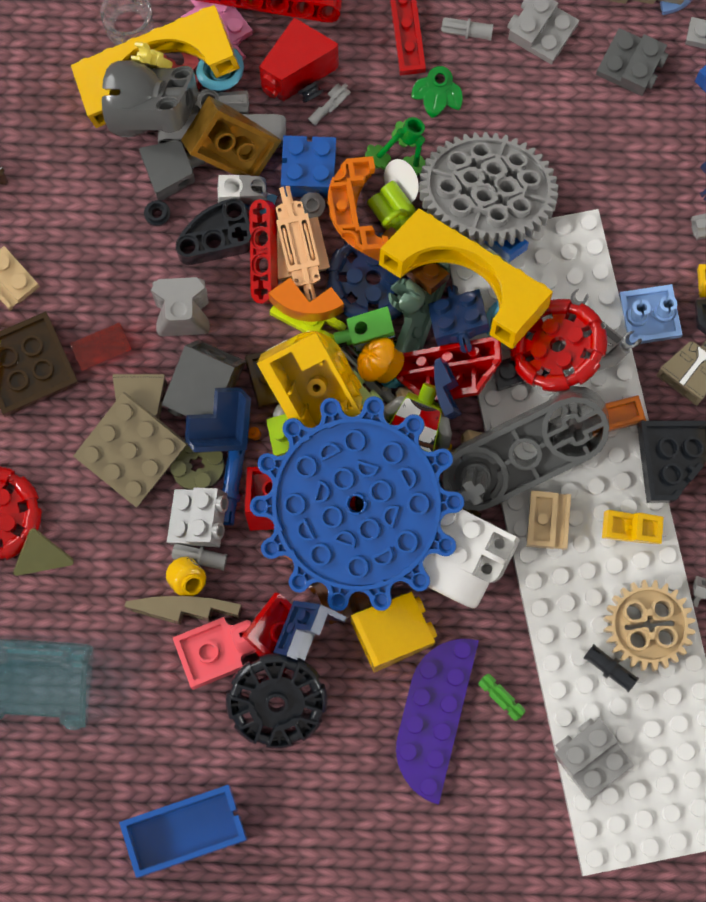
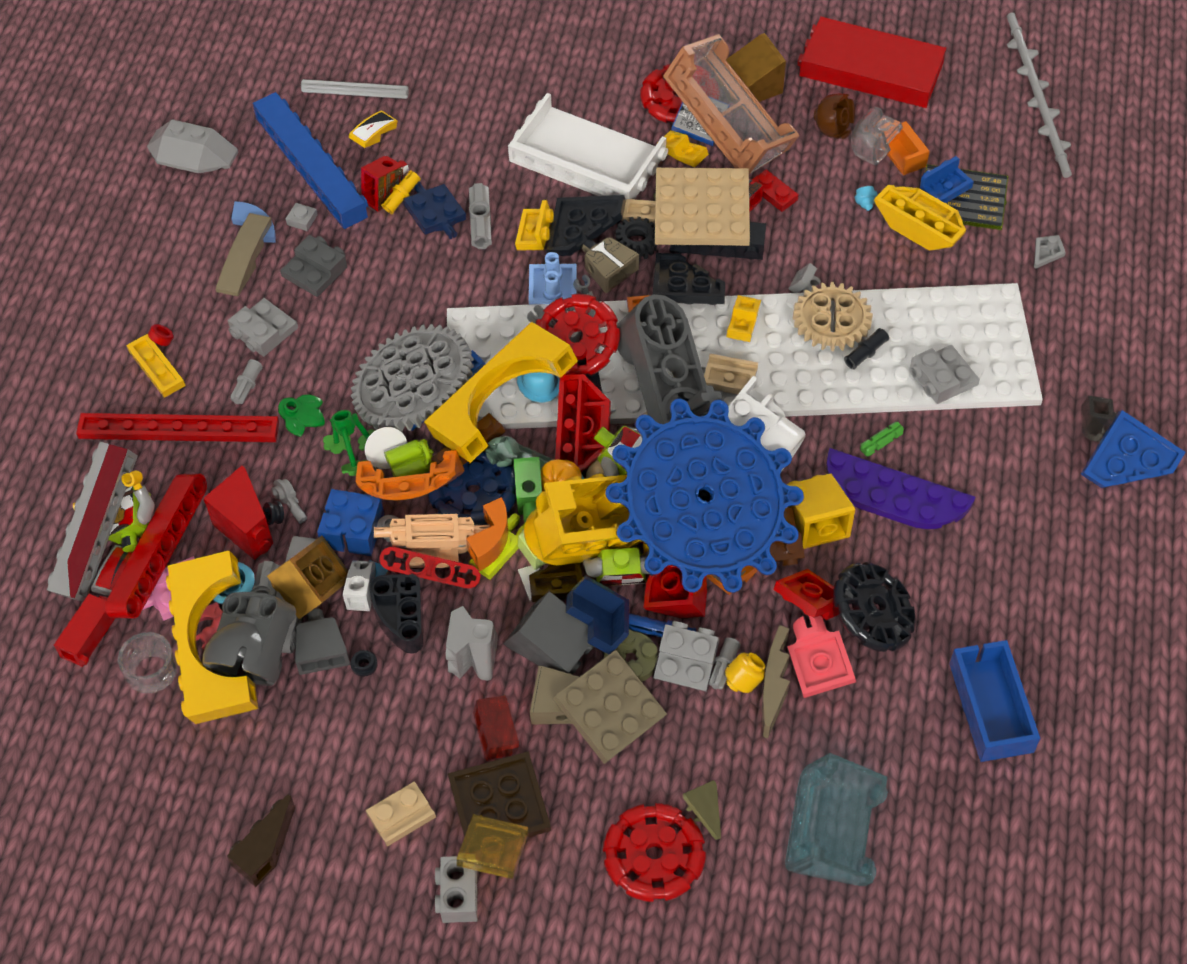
camera: 80 degrees left, 20 degrees down
light yellow plate [131,42,173,68] -> none
dark blue panel [273,601,347,661] -> none
dark blue plate [428,285,490,353] -> none
dark blue slope [434,358,462,420] -> none

